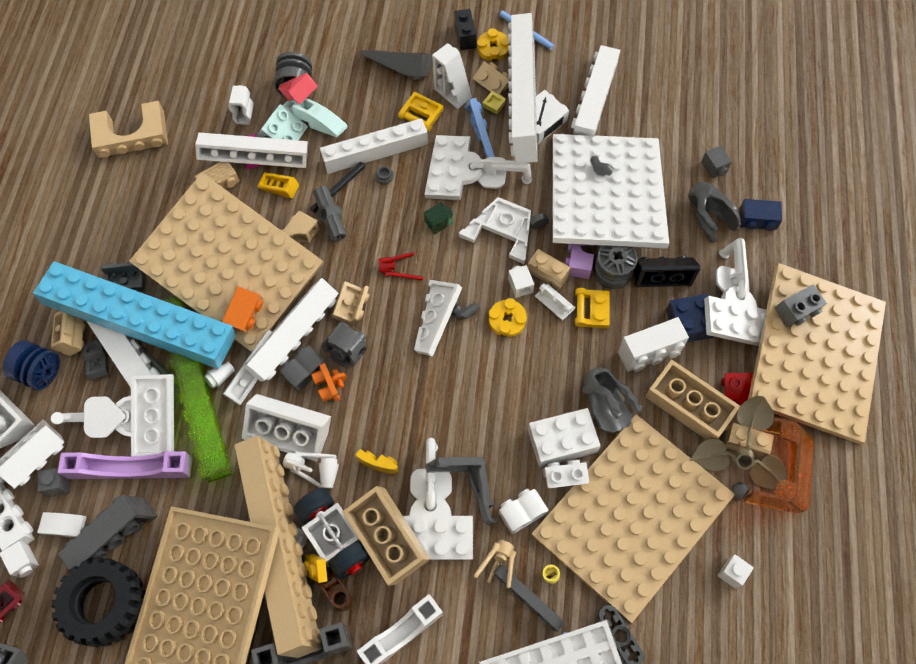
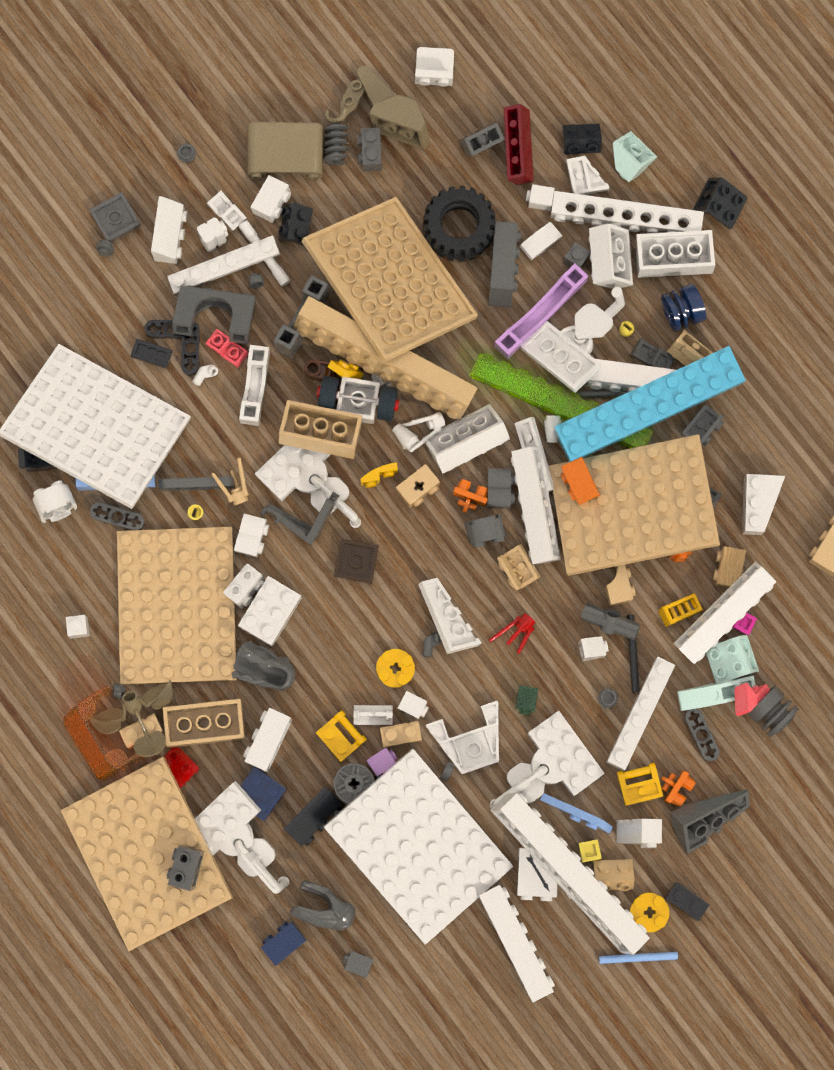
camera: 130 degrees right, 15 degrees up
white brick [228,85,254,125] -> none
dark grey arm [590,156,613,176] -> none
none -> dark brown plate [334,539,379,584]
none -> tan brick [396,464,440,508]
none -> white slope [578,636,609,662]
none -> light yellow hinge [619,321,634,337]
none -> orange hips [661,770,696,807]
none -> dark grey beam [684,709,719,762]
none -> white wedge [742,474,785,535]

